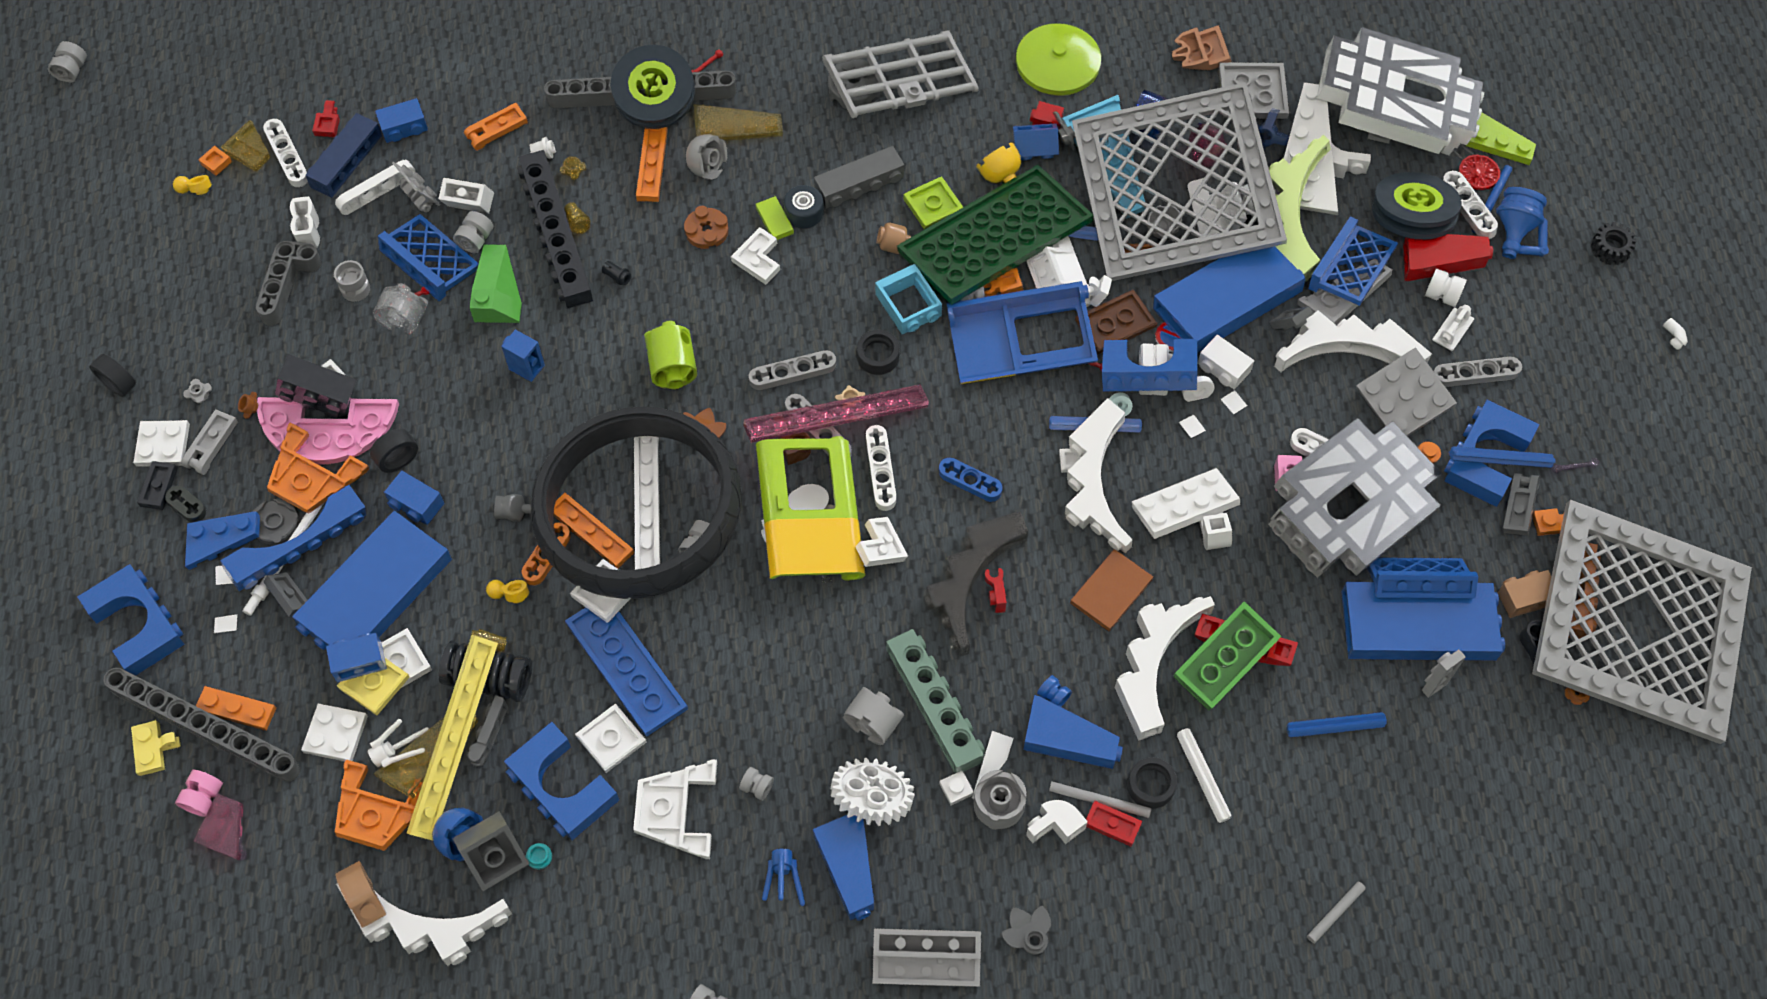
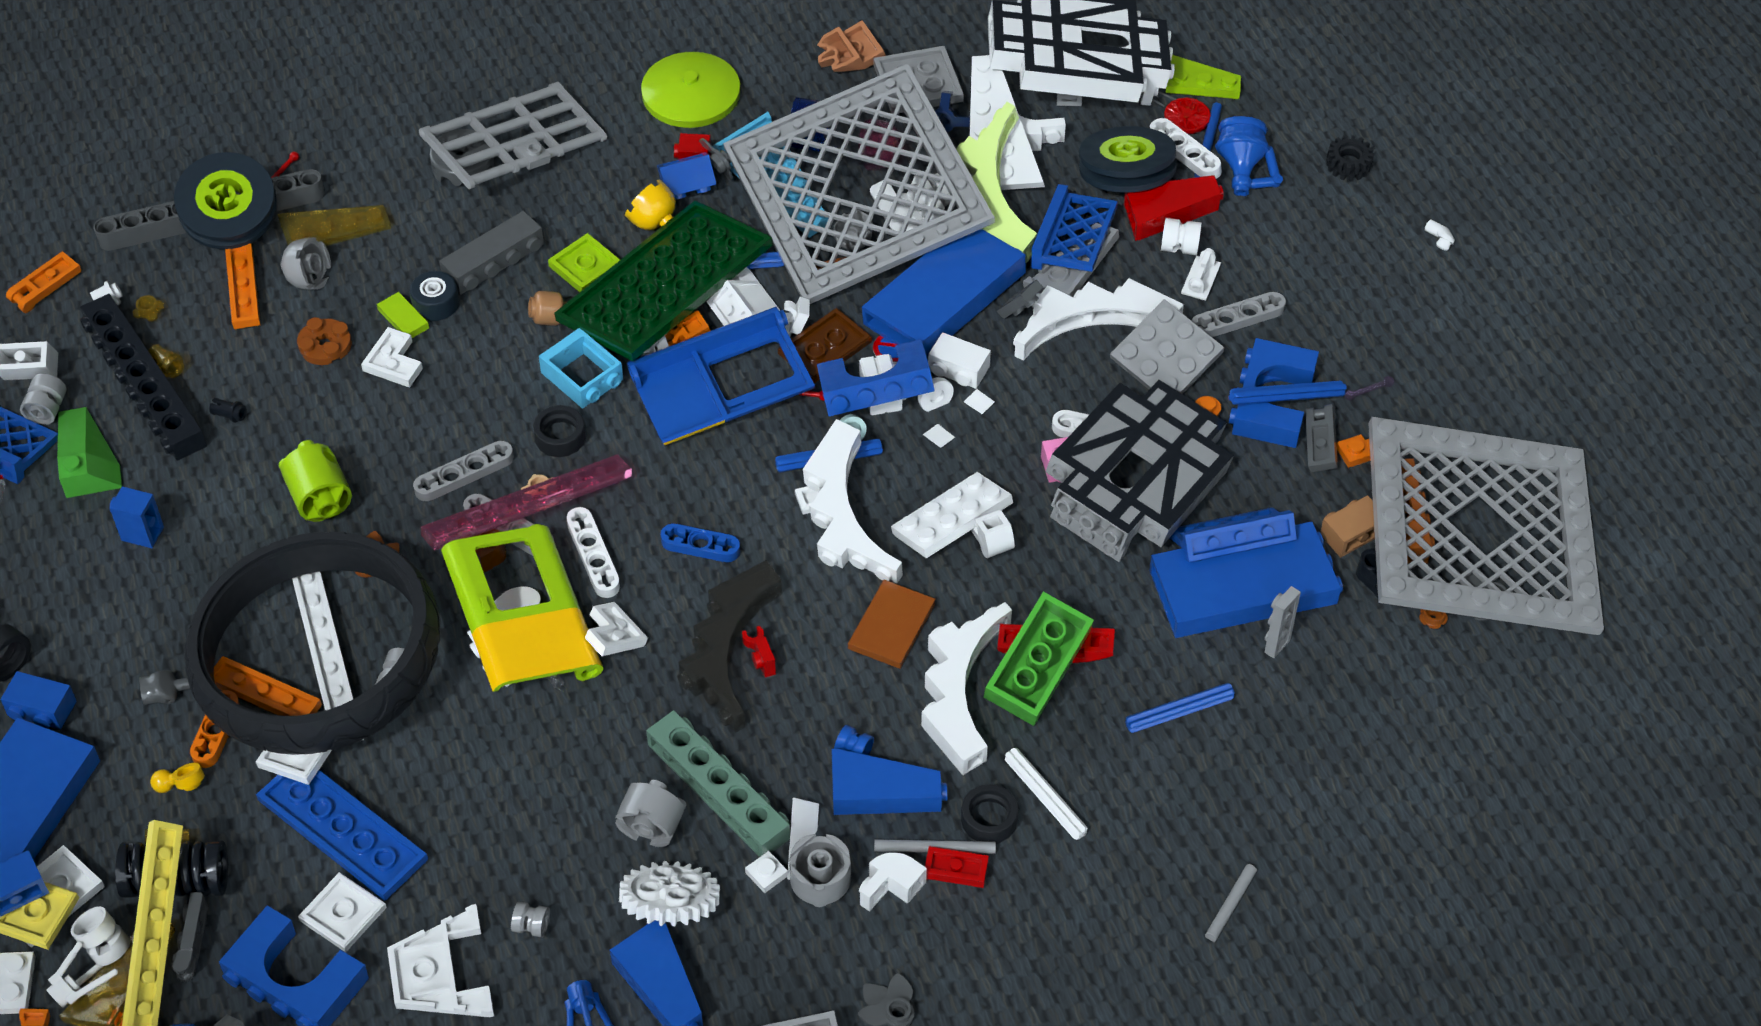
camera: 15 degrees left, 10 degrees down
none -> white wheel [71,906,130,966]

